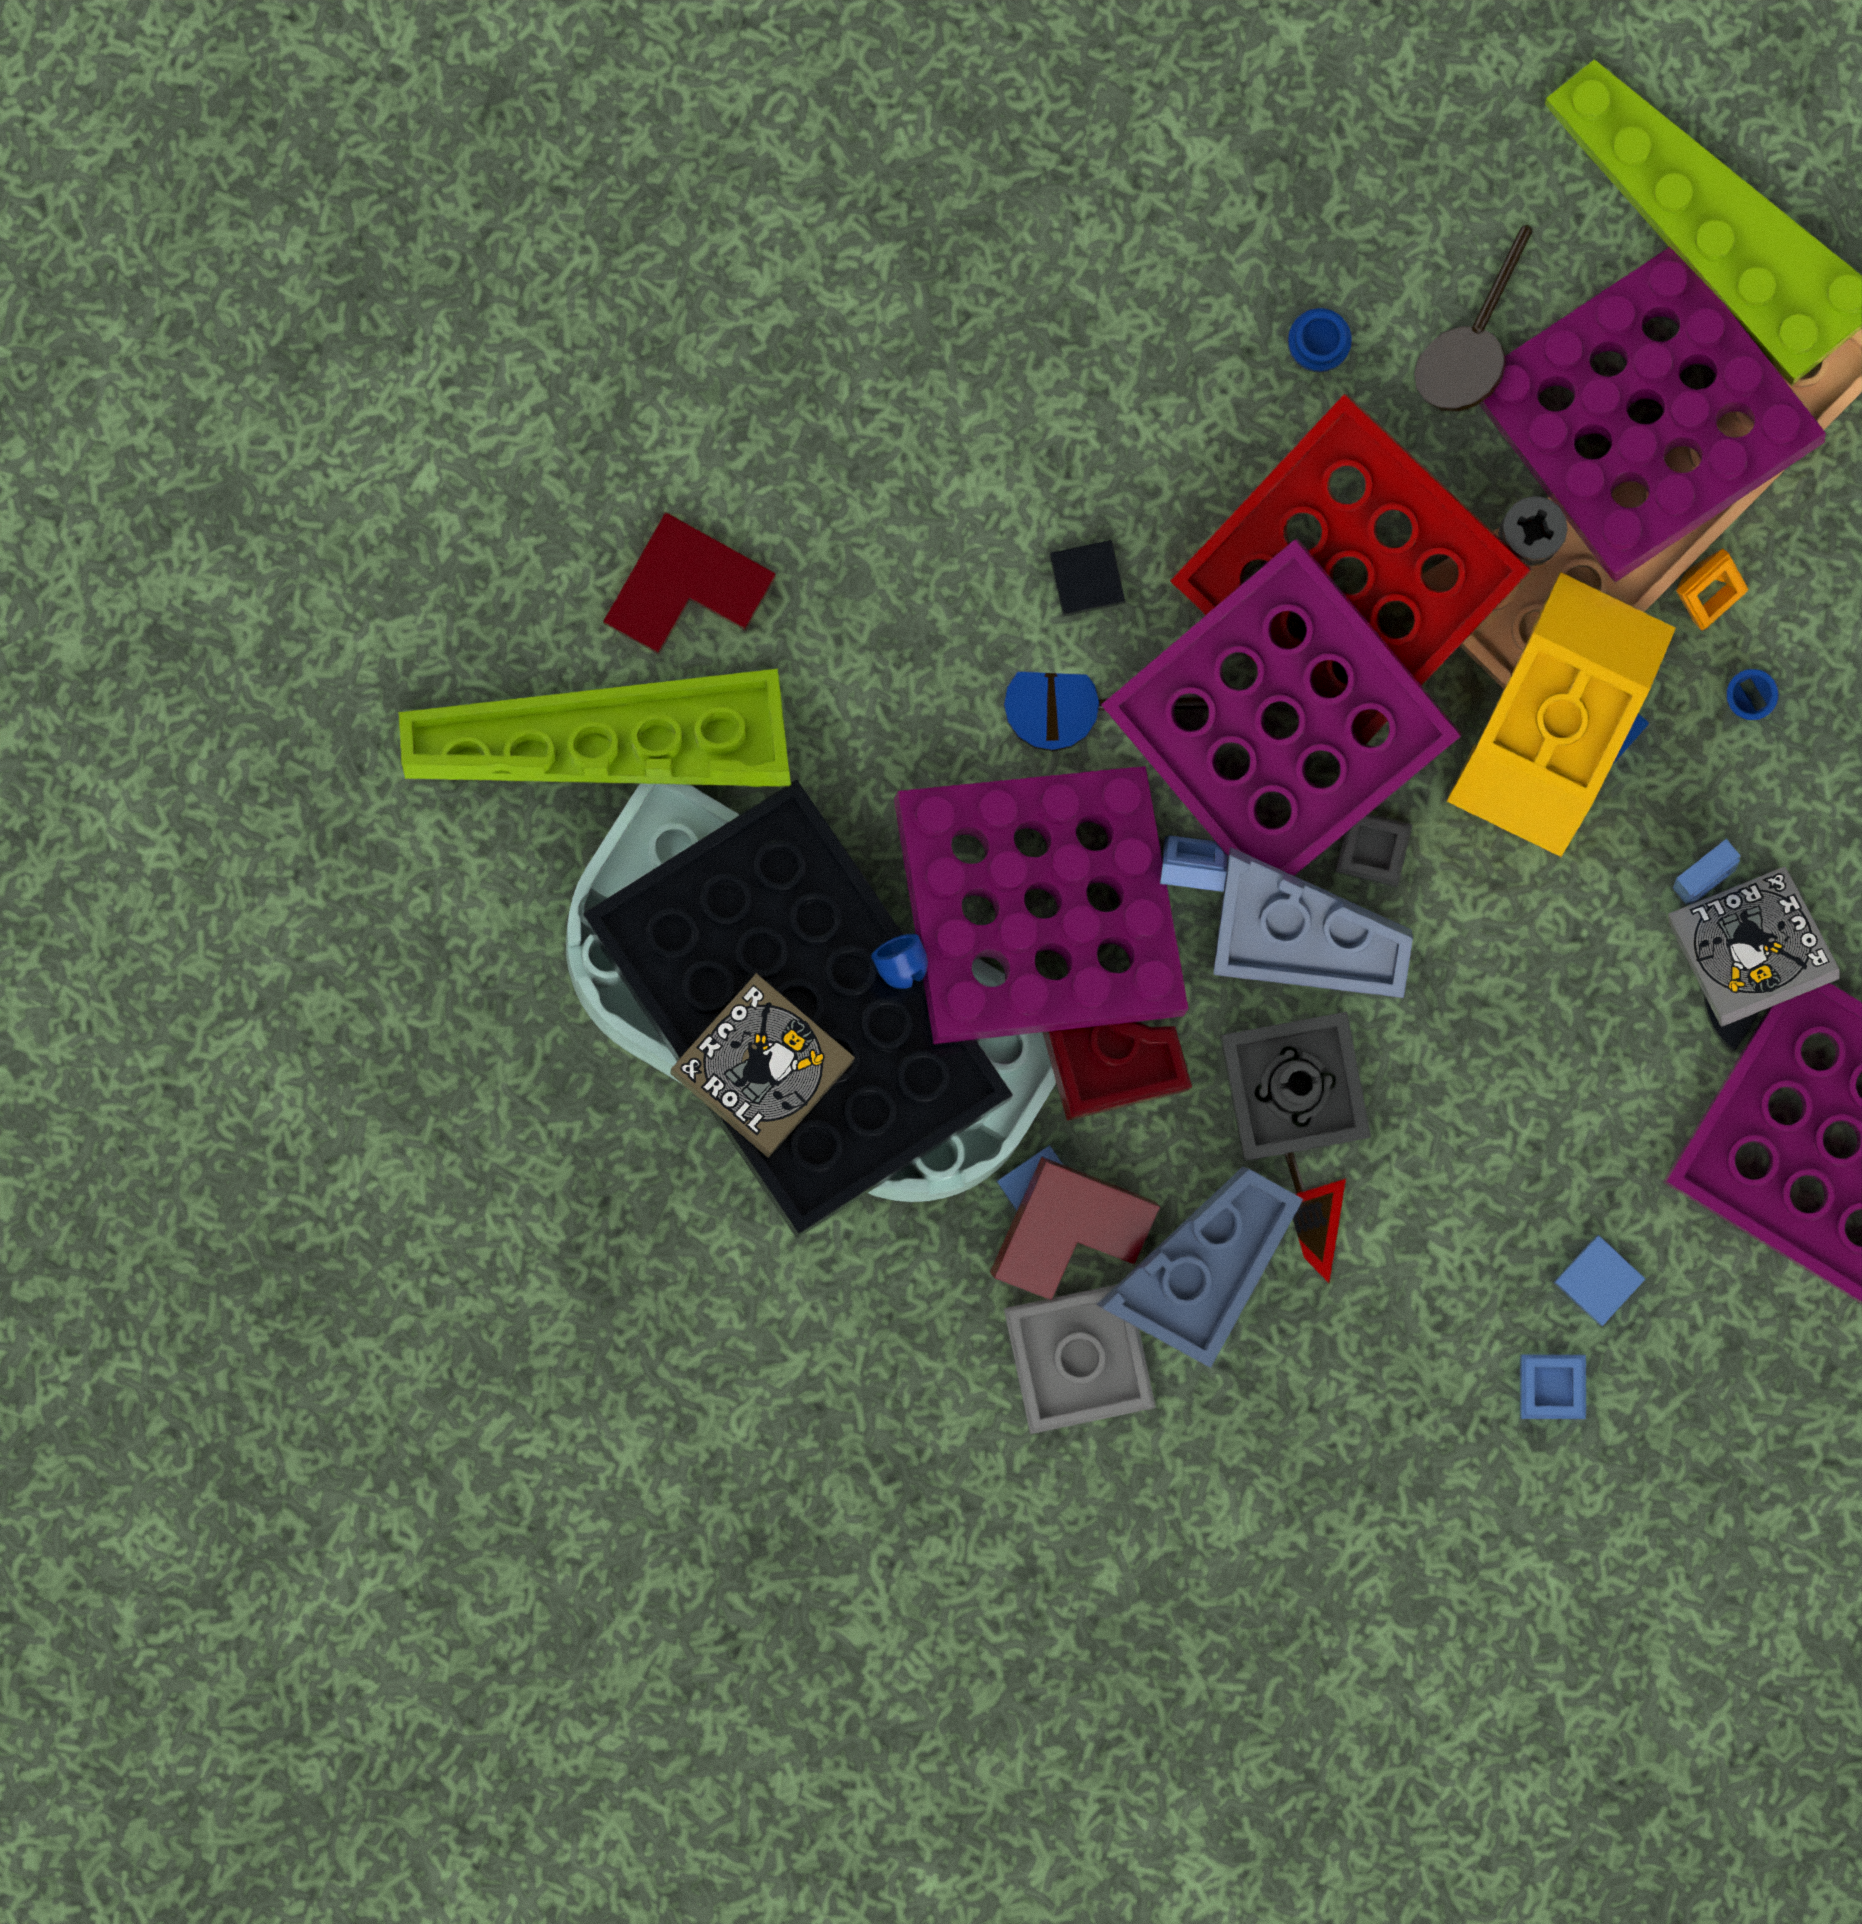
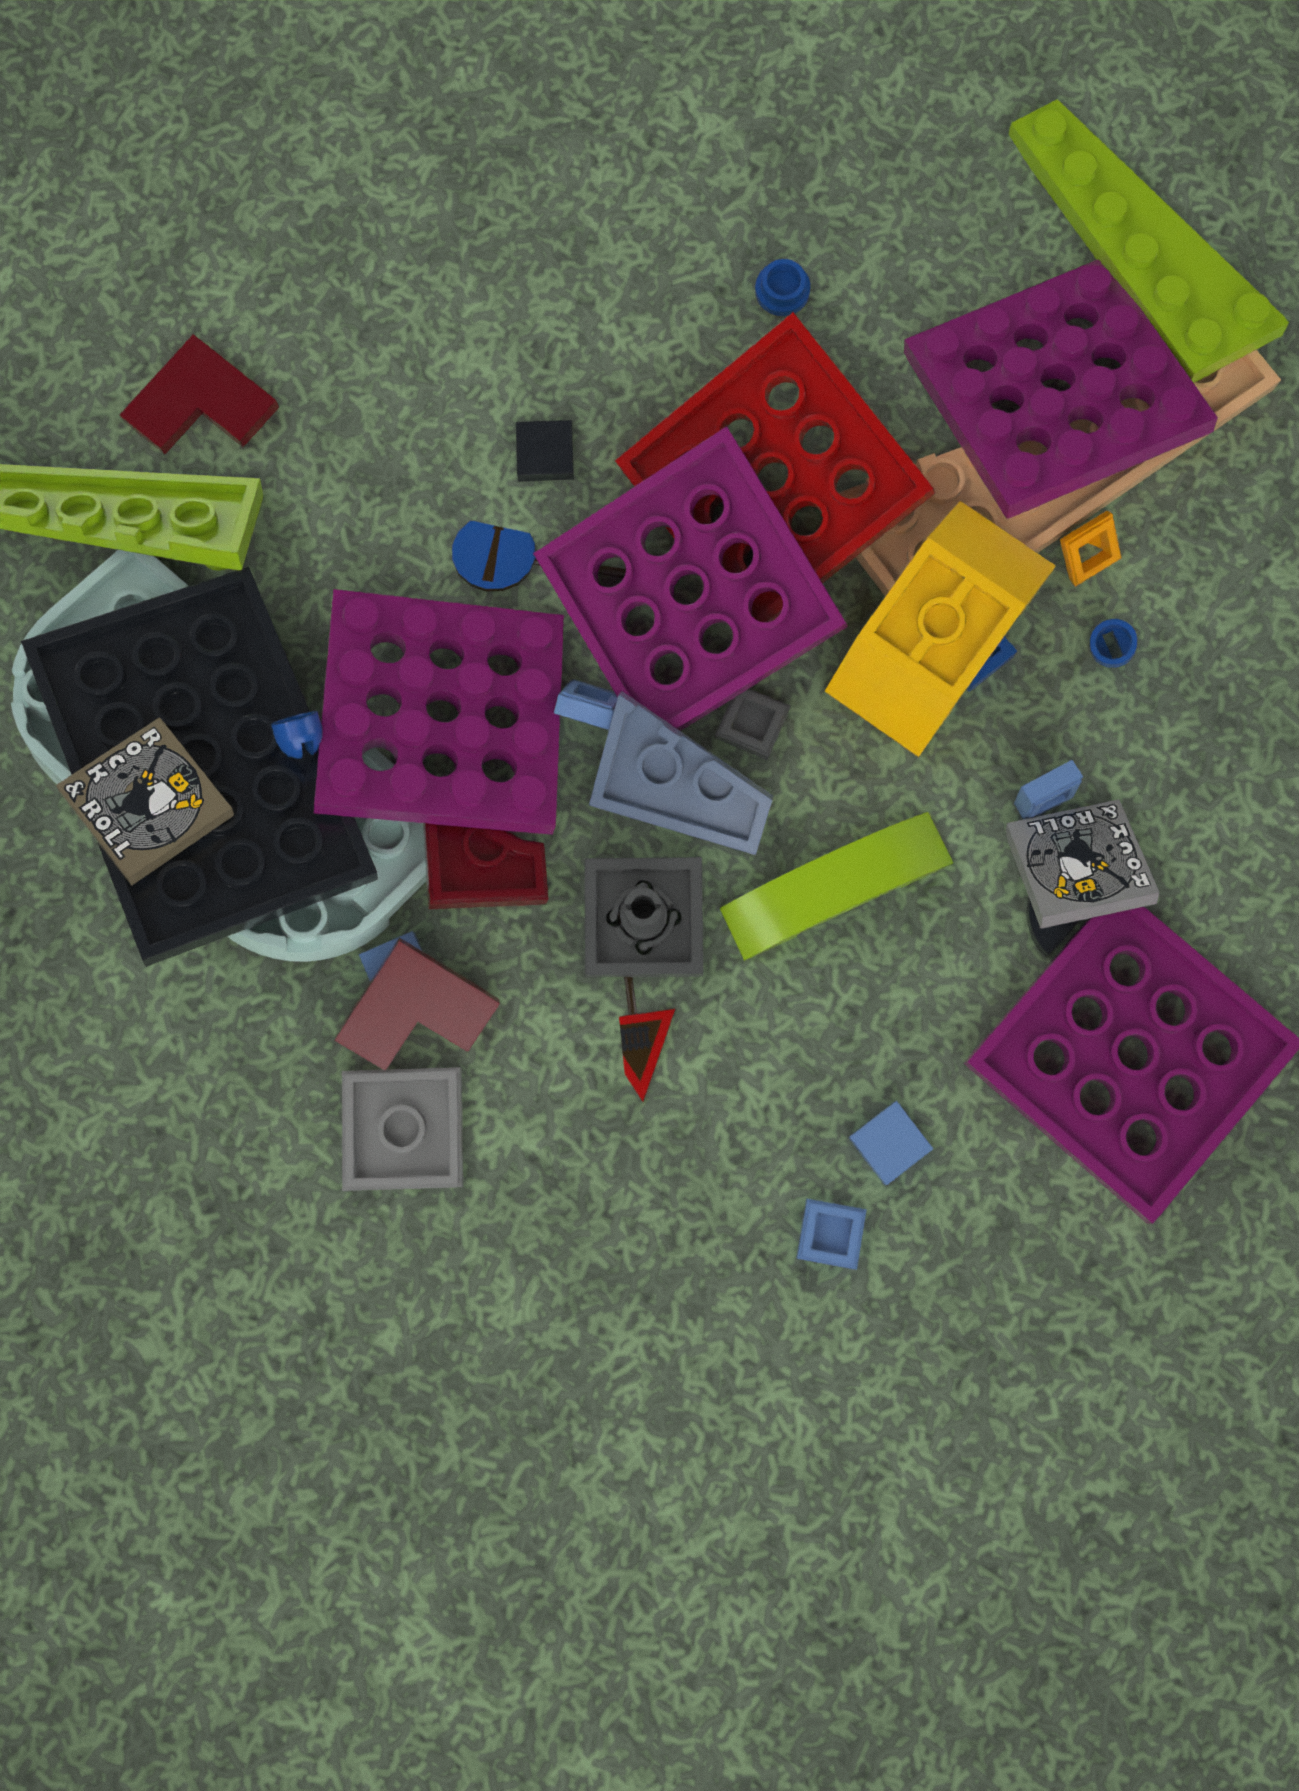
camera: 15 degrees right, 5 degrees down
sand blue wing [1096,1166,1303,1368] -> none
dark brown piece [1414,225,1532,412] -> none
dark grey wheel [1498,496,1568,567] -> none
none -> lime slope [719,812,954,961]

